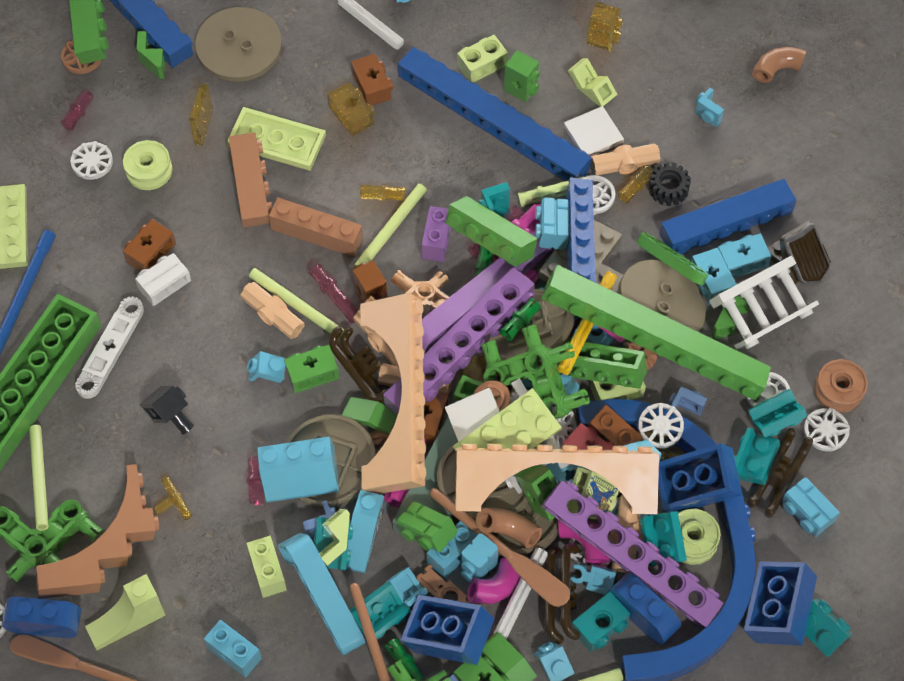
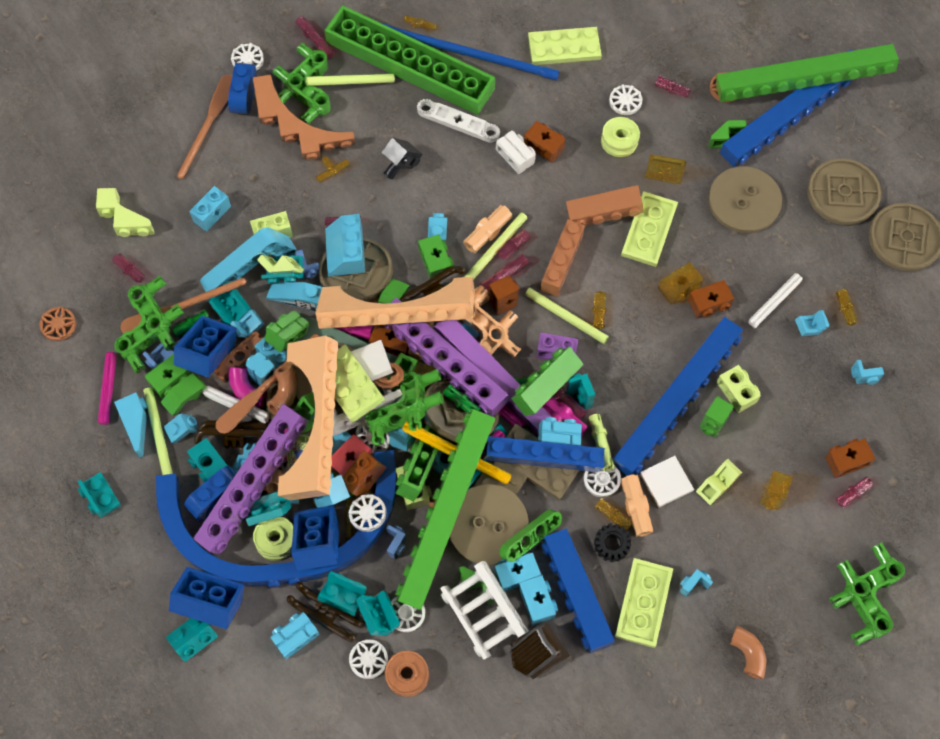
camera: 90 degrees right, 5 degrees up
yellowish green arch [85,574,165,650] -> none
none -> clear pink axle [497,229,530,260]
none -> yellowish green plate [615,558,673,648]

